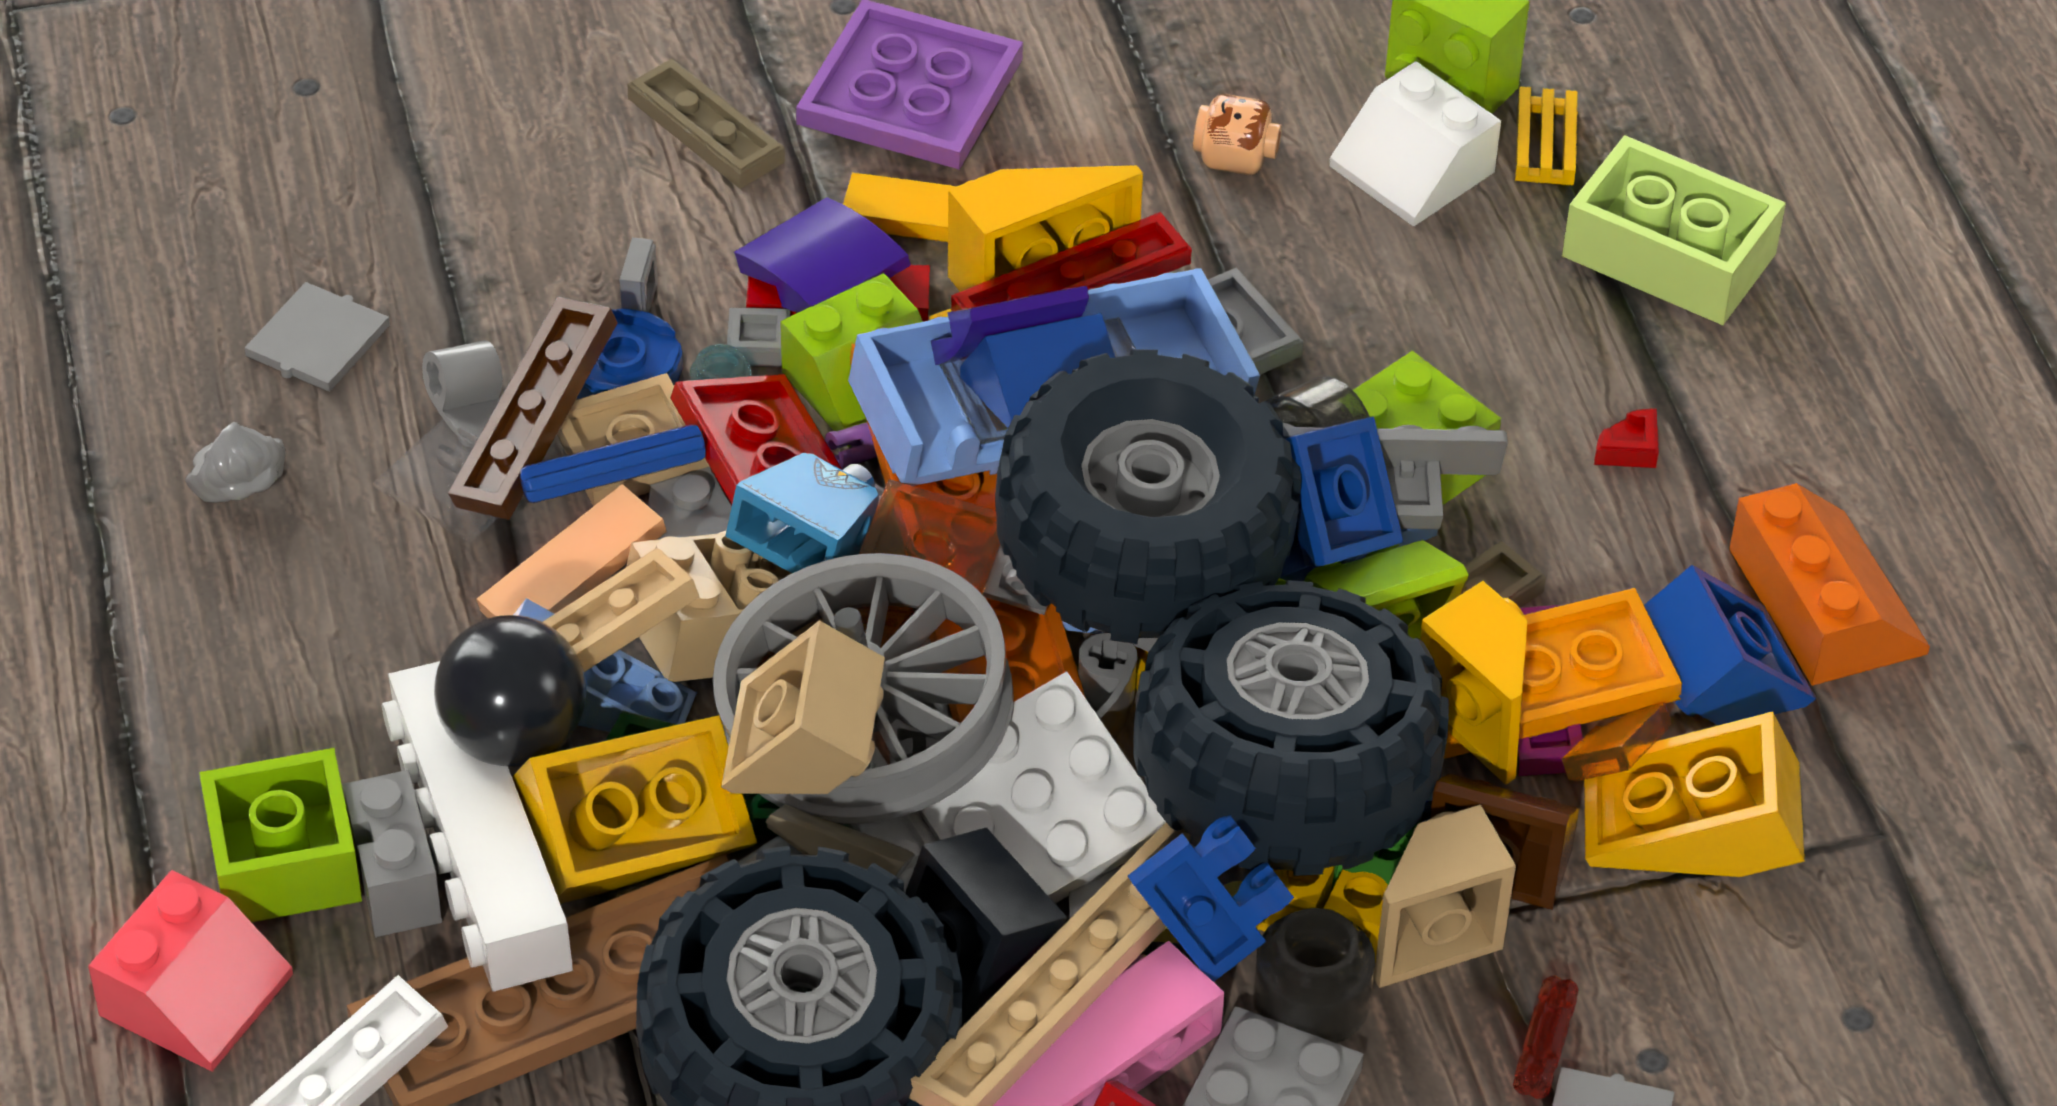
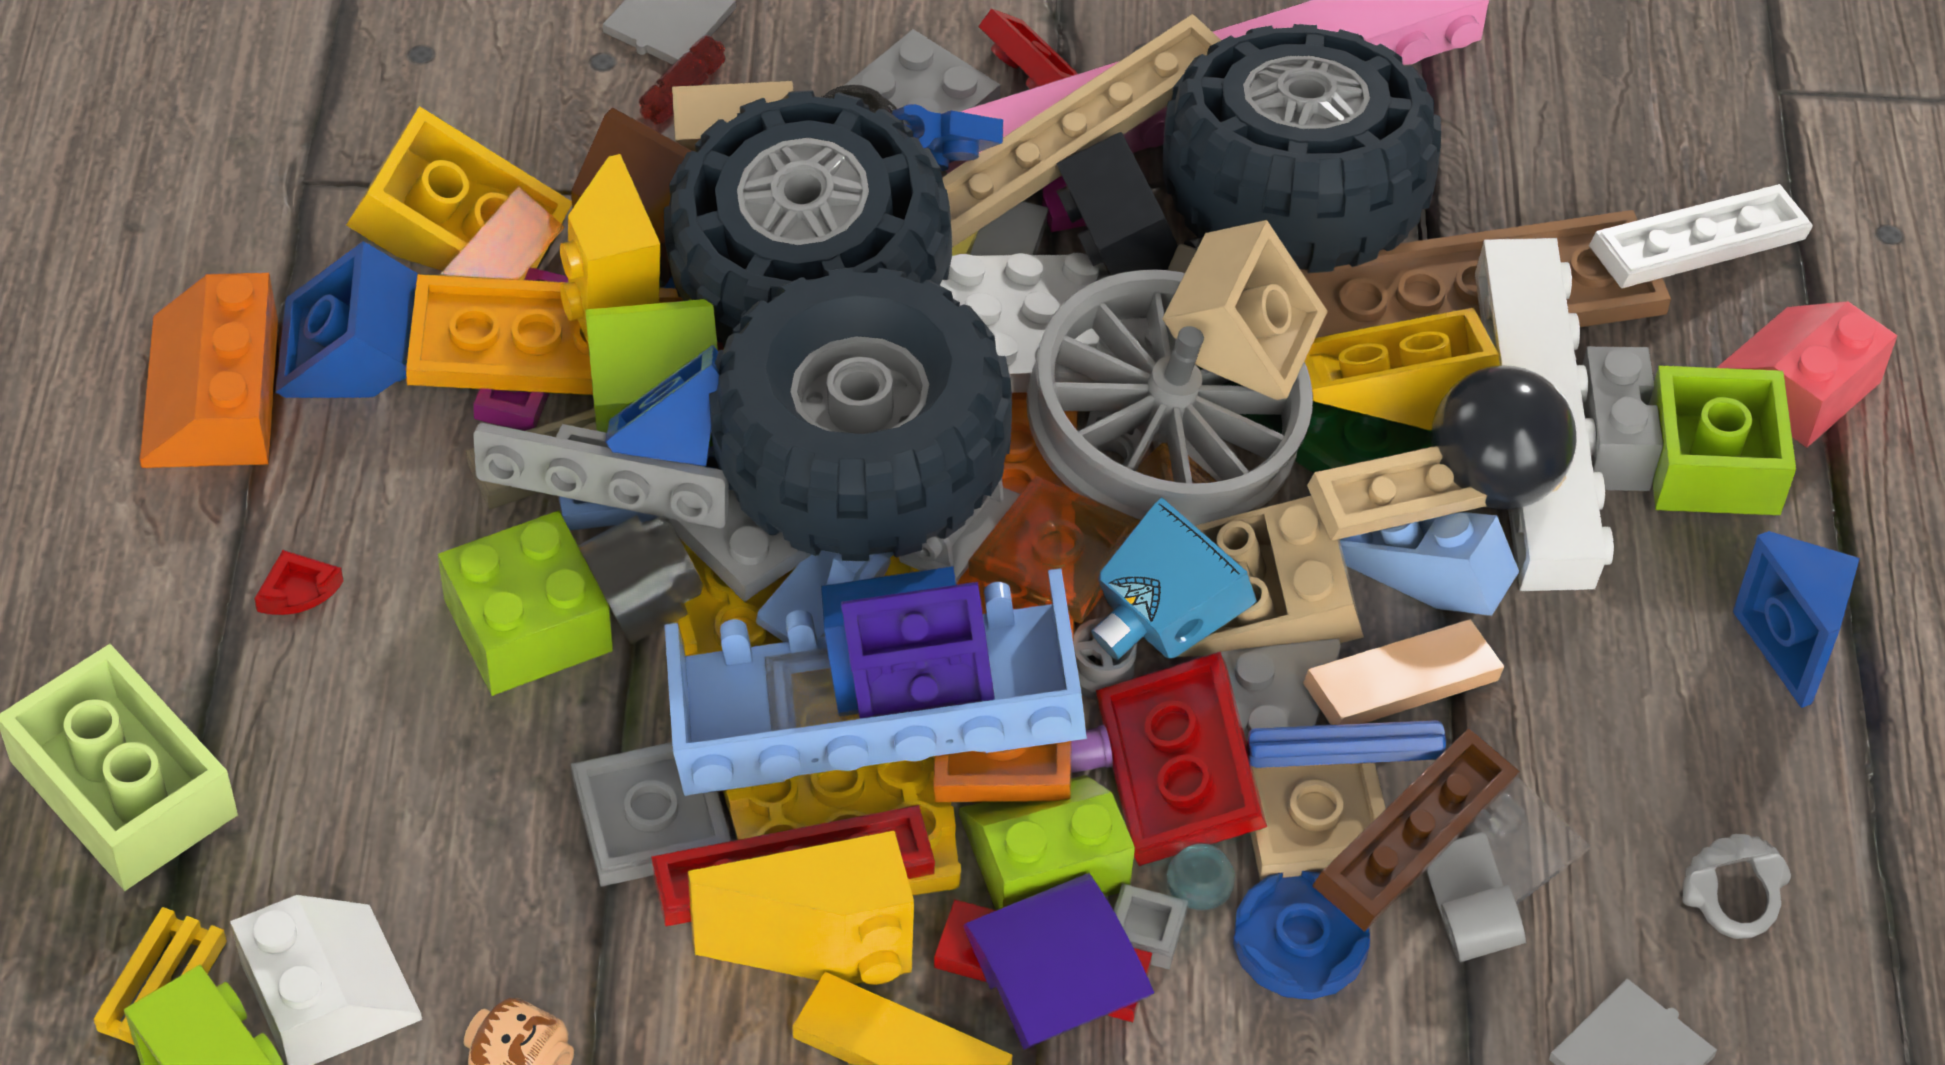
camera: 165 degrees left, 5 degrees up
light grey tile [619,237,658,312] -> none
none -> blue slope [1733,531,1860,708]

